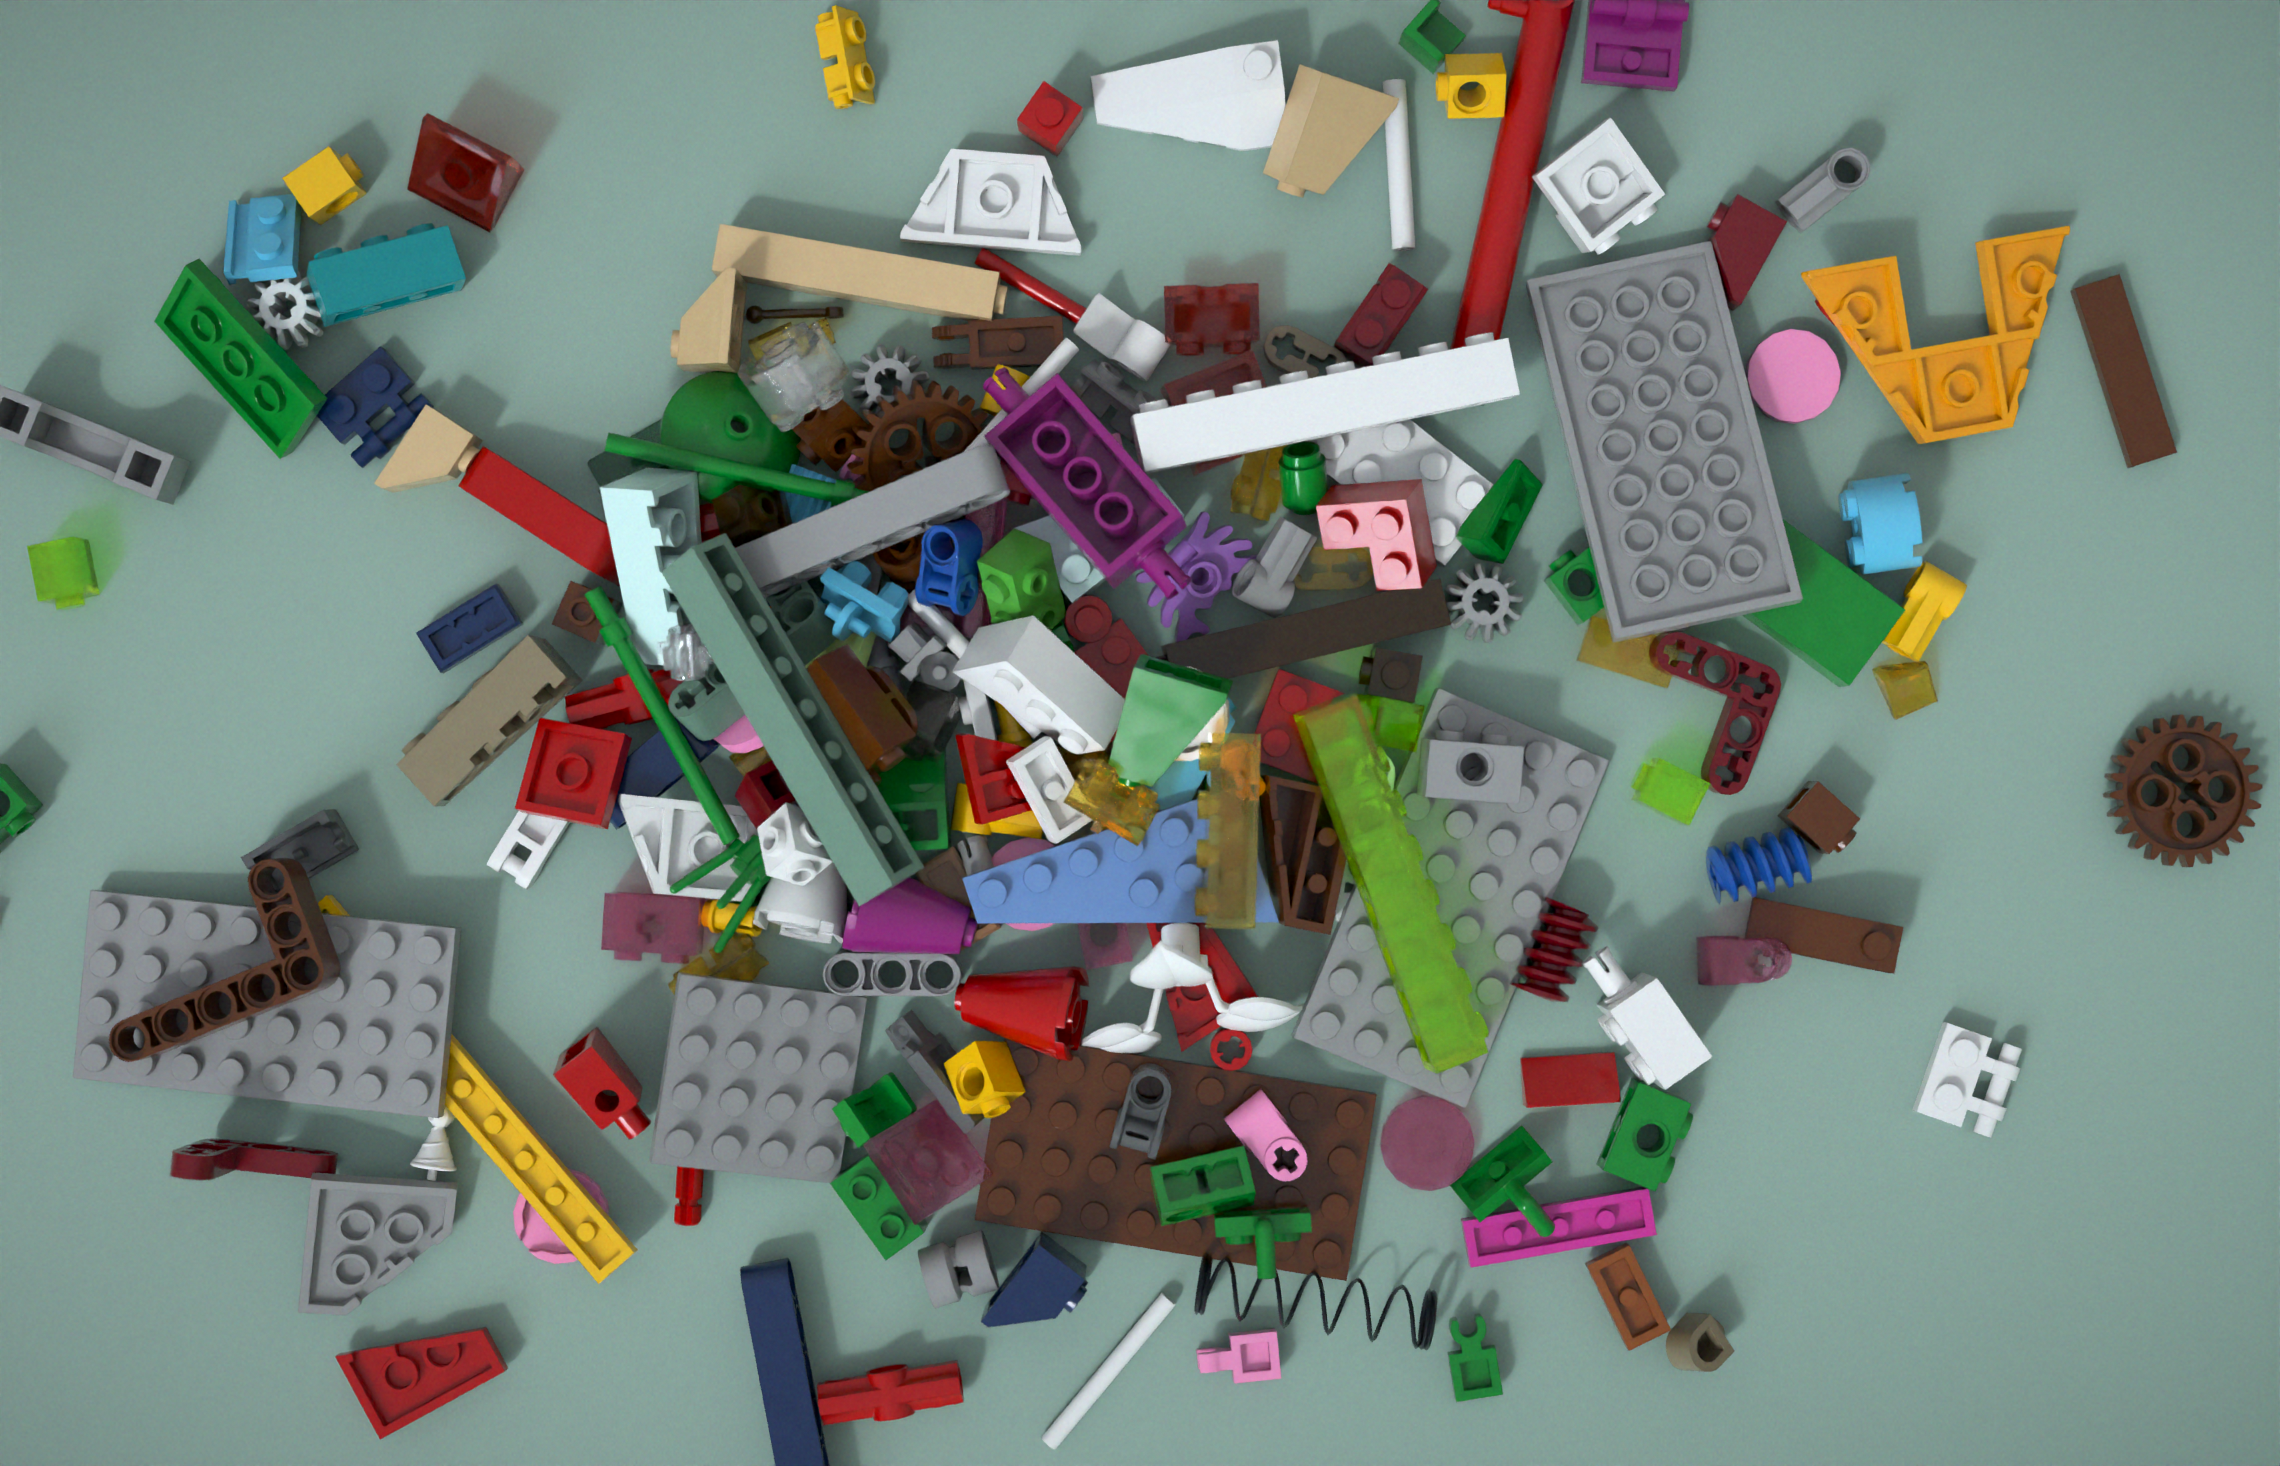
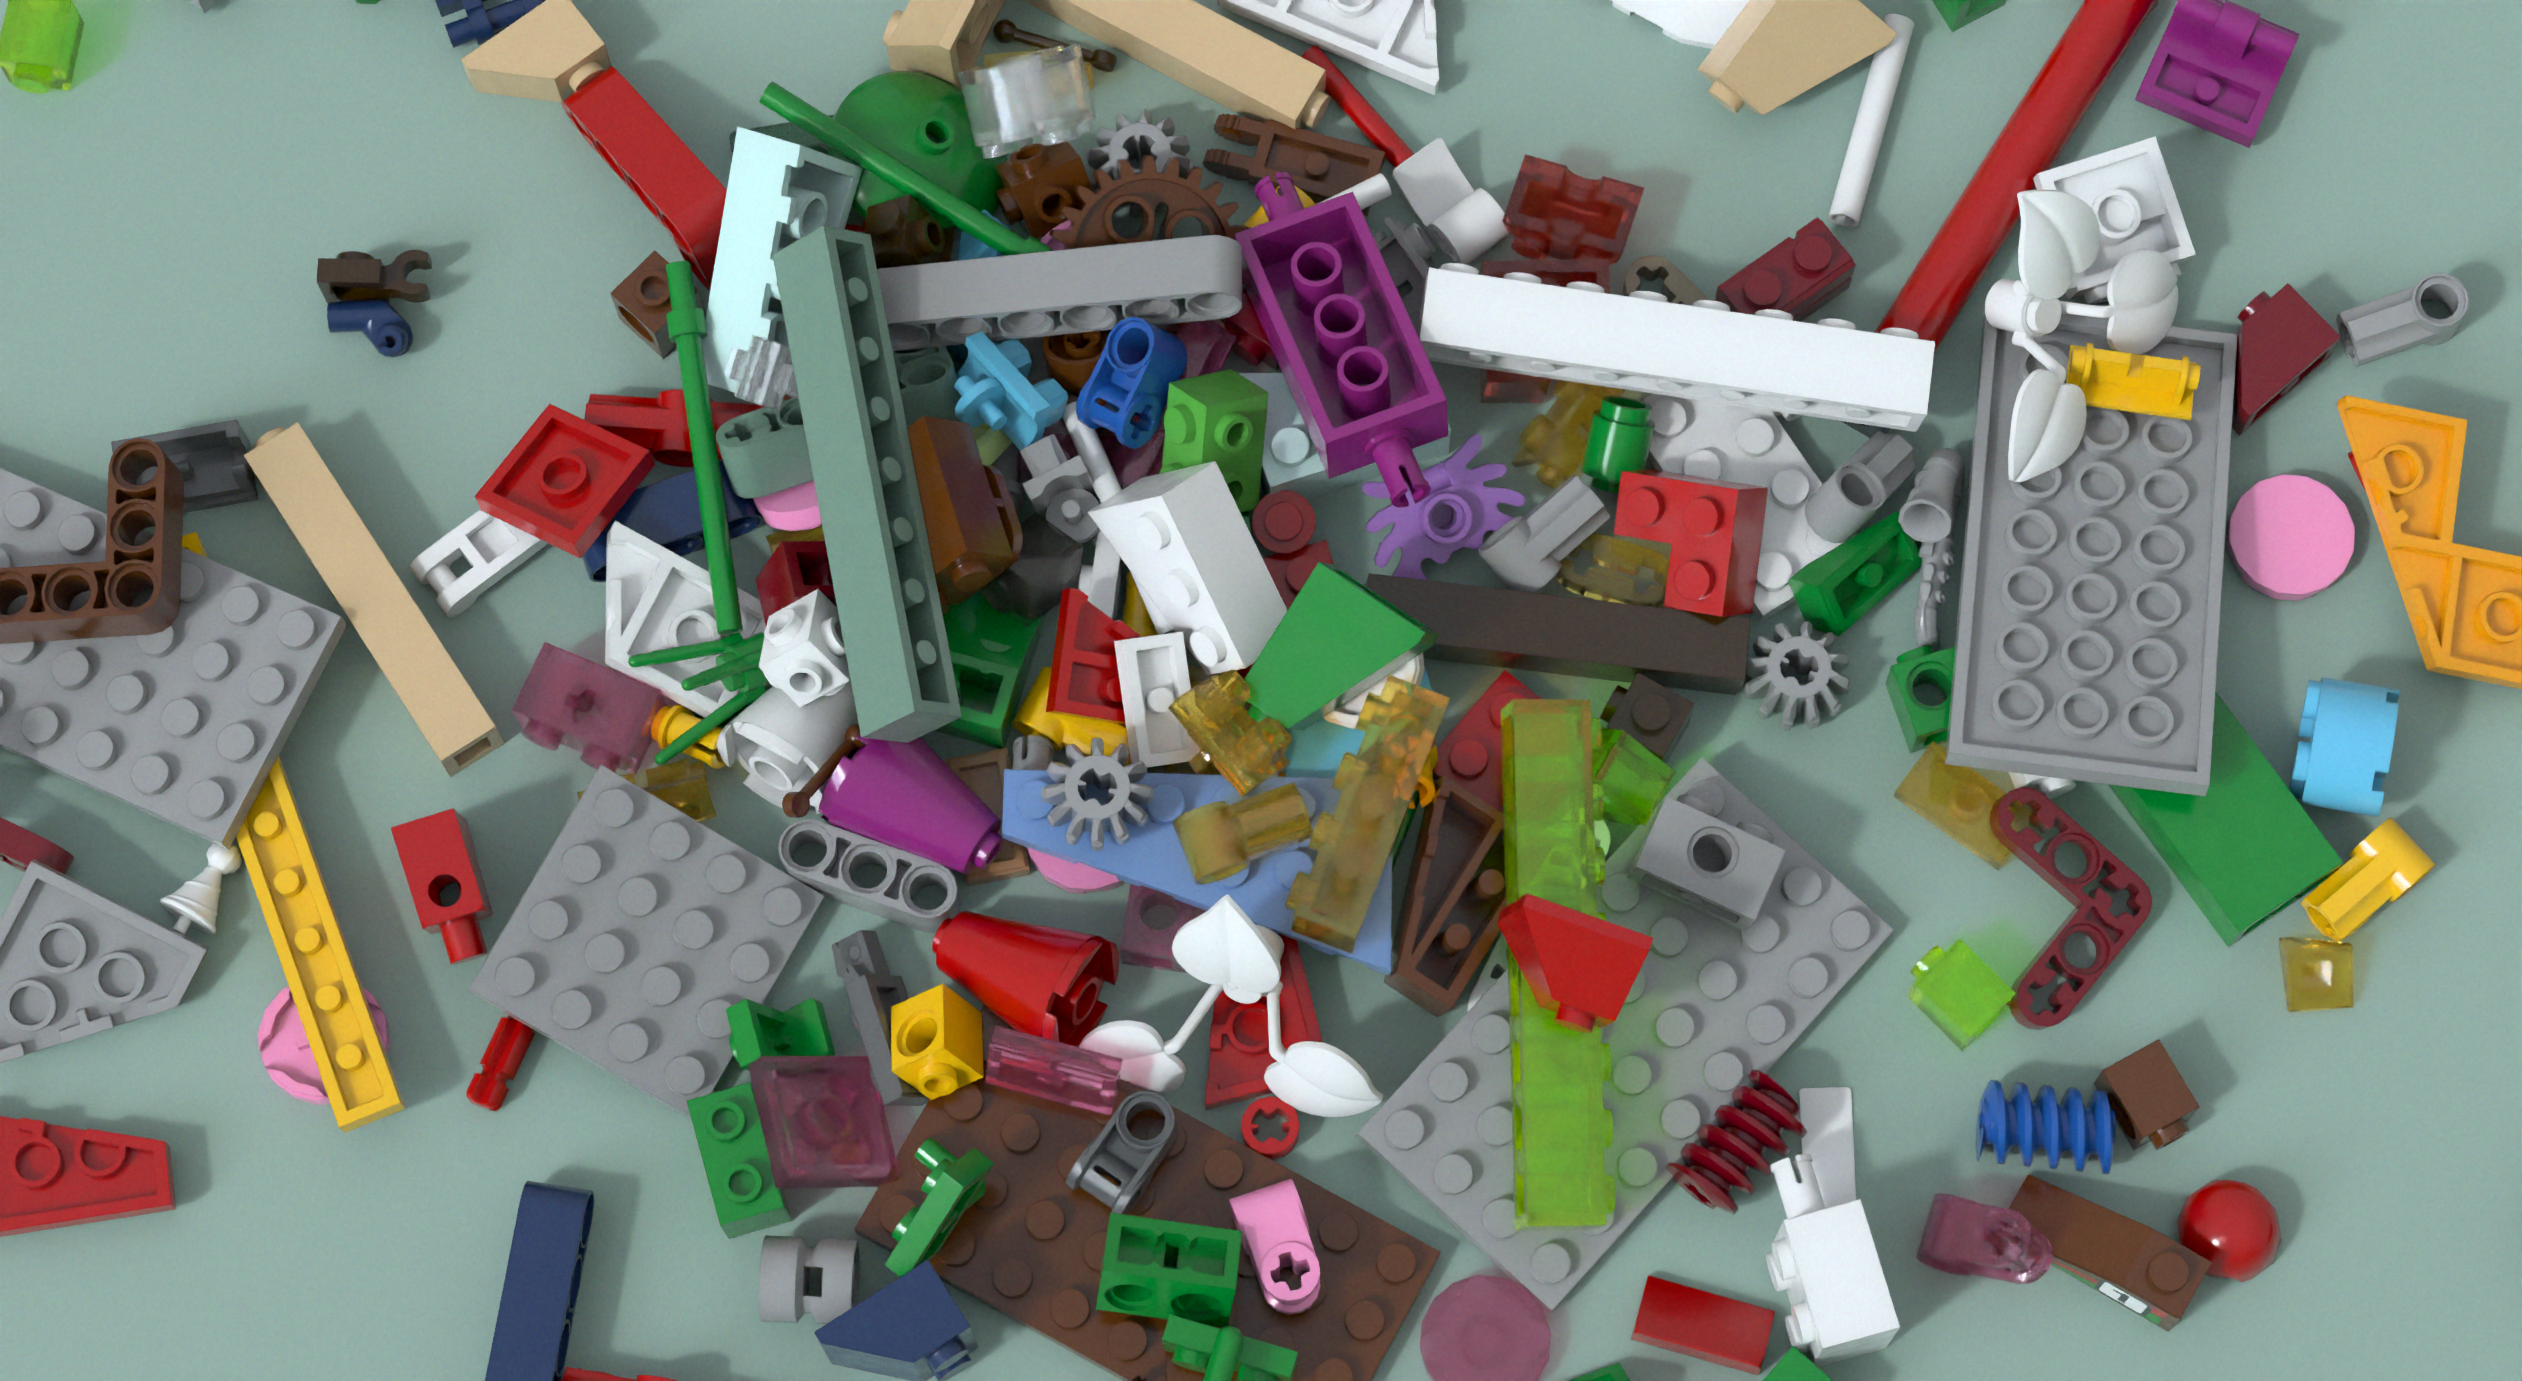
camera: 25 degrees right, 15 degrees down
dark tan wedge [396,635,583,807] -> none
dark blue plate [416,584,523,673] -> none
yellow brick [1436,53,1507,119] -> none
none -> tan brick [244,422,505,777]
none -> dark brown plate [317,250,432,303]
none -> dark blue arm [327,300,413,357]
none -> reddish brown hinge [782,724,865,818]
none -> green plate [885,1137,995,1277]
none -> clear pink tile [985,1026,1123,1115]
none -> light grey gear [1041,737,1153,851]
none -> clear yellow piece [1172,782,1314,885]
none -> red slope [1497,893,1653,1033]
none -> white sticker [1799,1087,1856,1208]
none -> light grey piece [1805,430,1917,543]
none -> light grey piece [1898,448,1965,652]
none -> white plant [1985,190,2178,482]
none -> yellow hinge [2066,343,2201,420]
none -> red hair [2177,1179,2282,1282]

